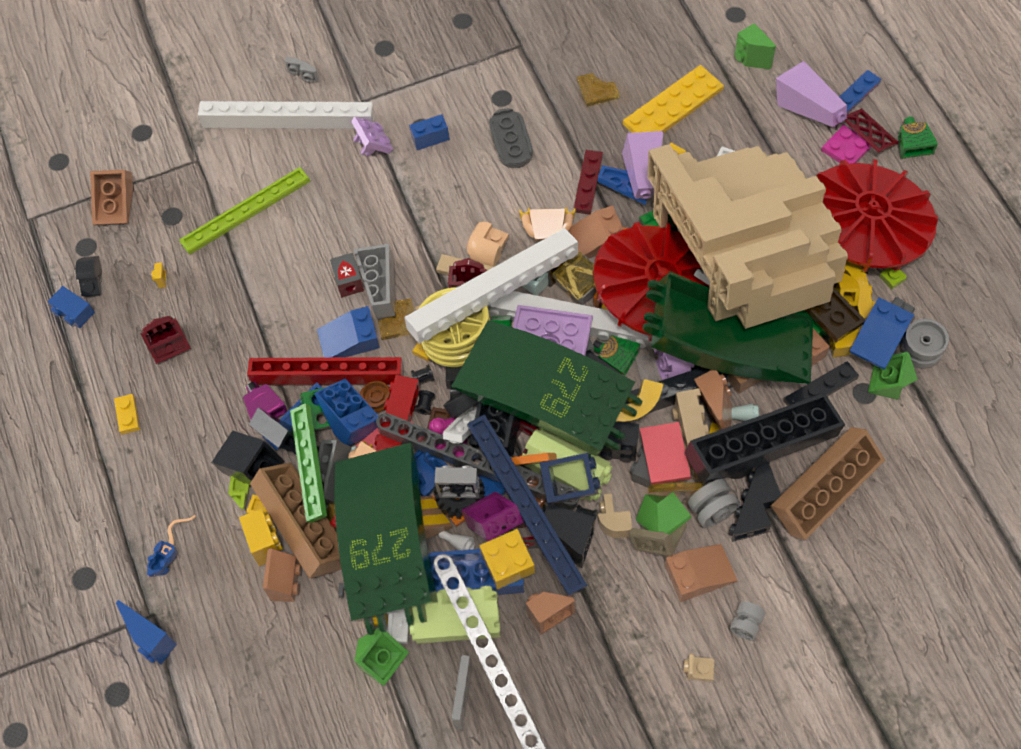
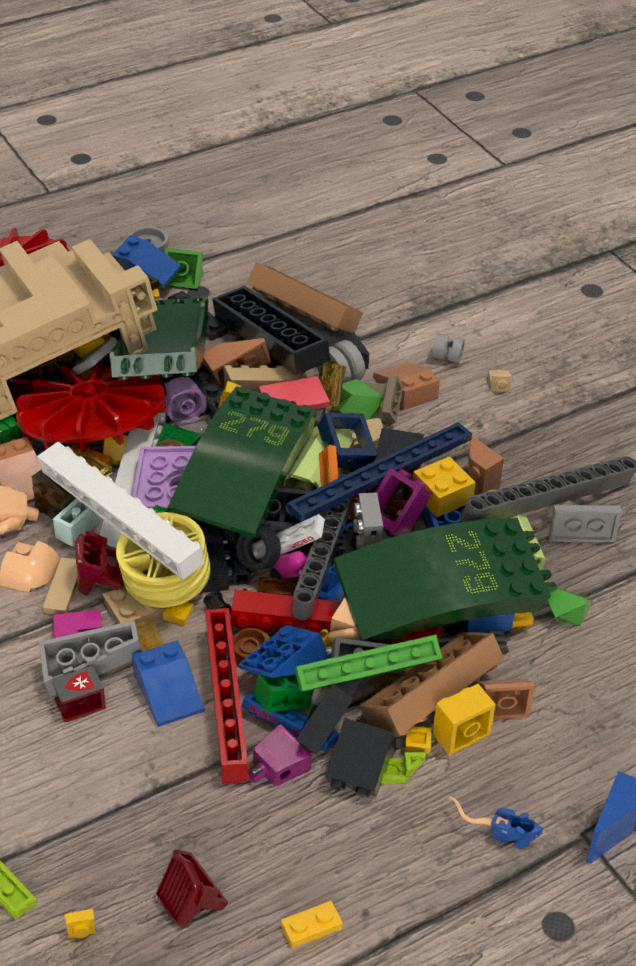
camera: 105 degrees left, 20 degrees down
none -> dark pink tile [53,610,102,638]

